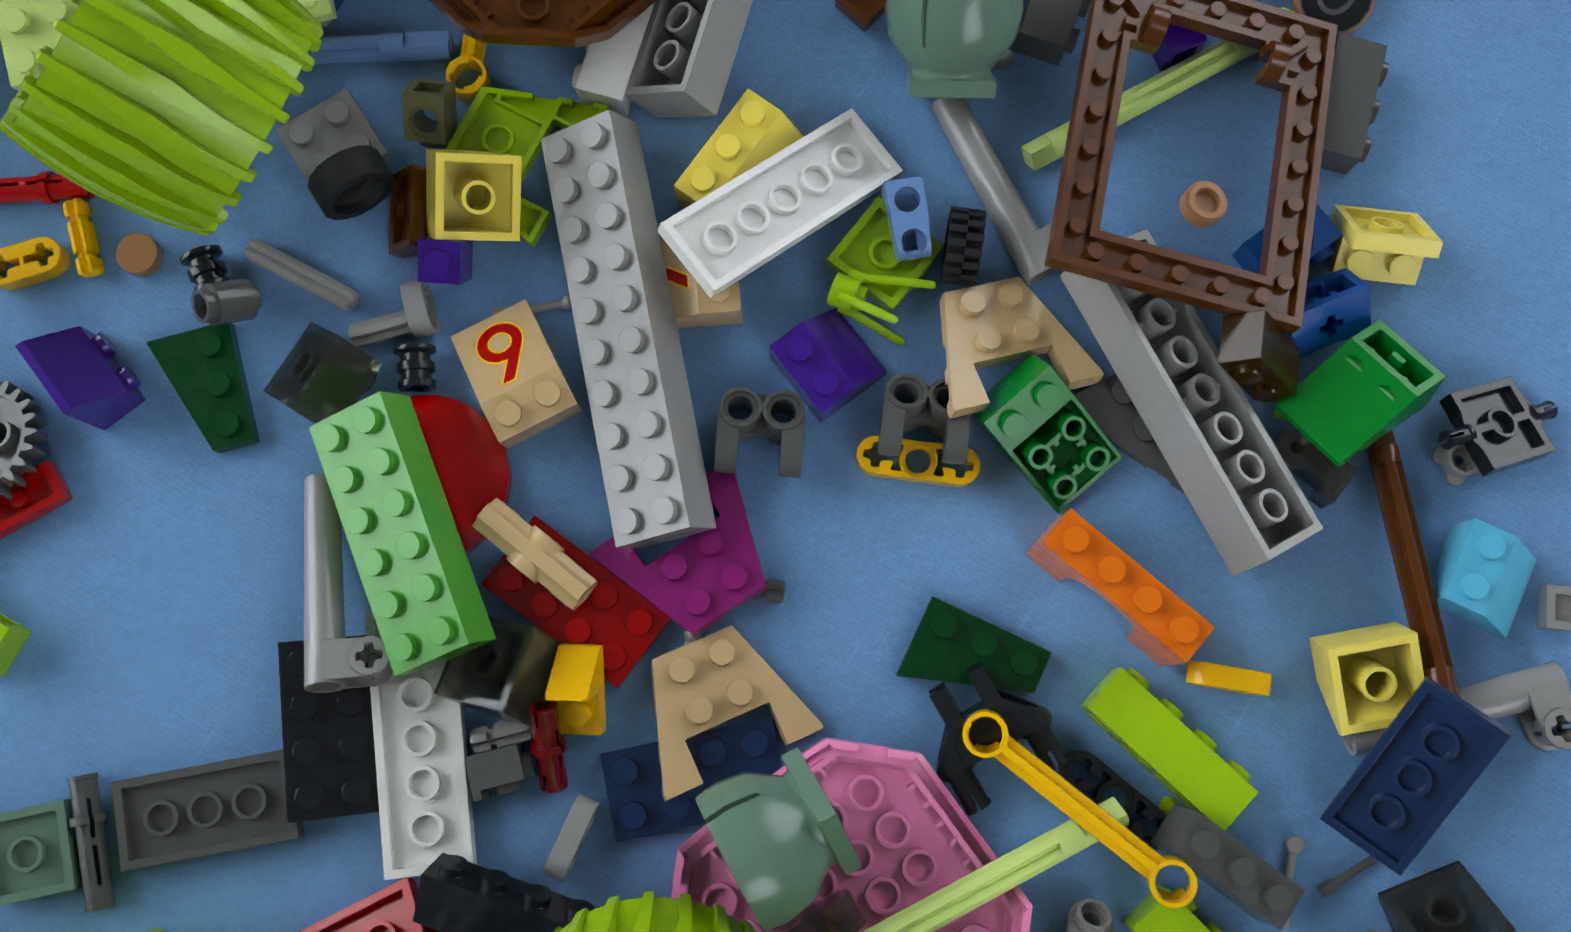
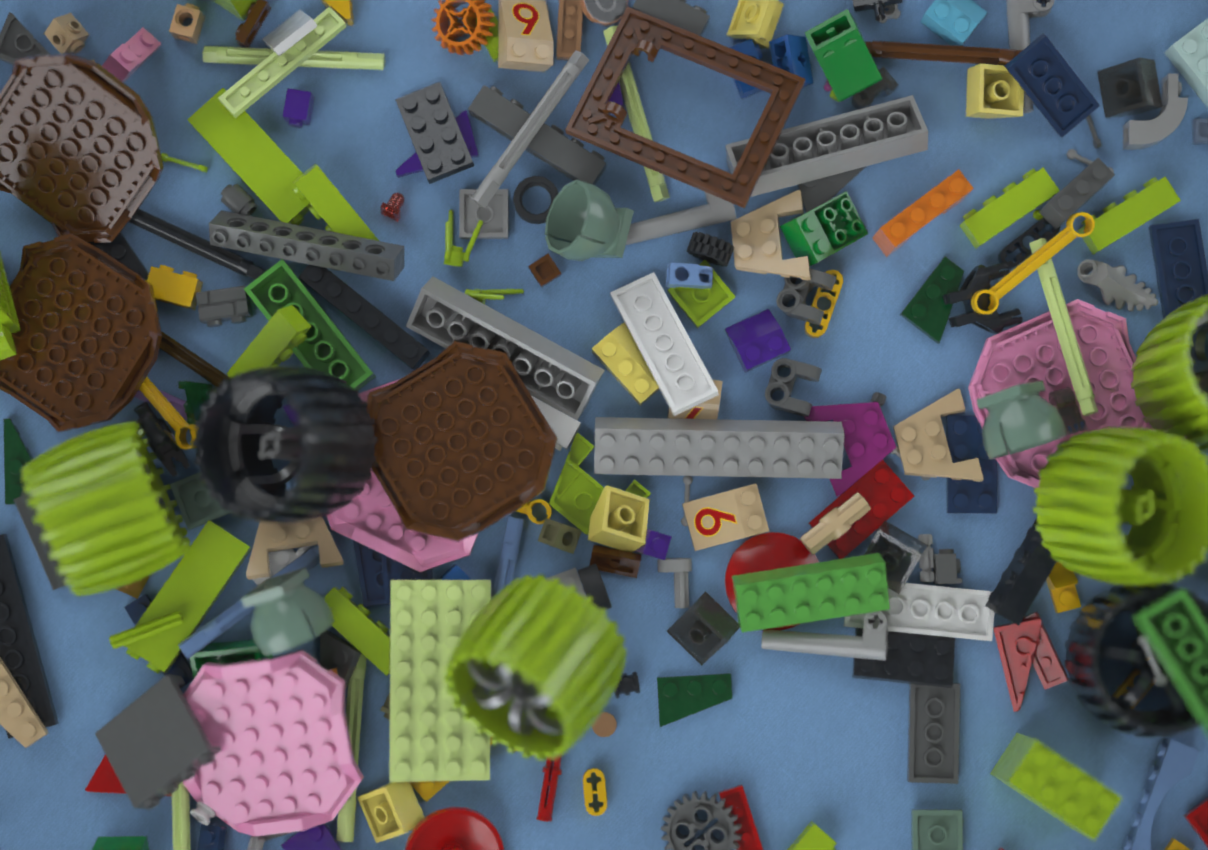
camera: 80 degrees left, 5 degrees up
dark purple slope [15,326,146,431] -> none
yellow axle [62,198,104,279] -> none
dark grey pin [67,772,116,913] -> none
dark grey brick [191,278,262,326] -> none
light grey axle [244,238,360,312] -> none
black bush [393,343,436,393] -> none
dark red pin [528,700,568,793] -> none
light grey beam [543,794,600,882] -> none
yellow slope [545,644,606,735] -> none
lime plant [827,268,937,346] -> none
medium nougat tile [1179,181,1228,228] -> none
yellow beam [1185,661,1272,697] -> none
dark brown piece [1218,310,1300,402] -> none

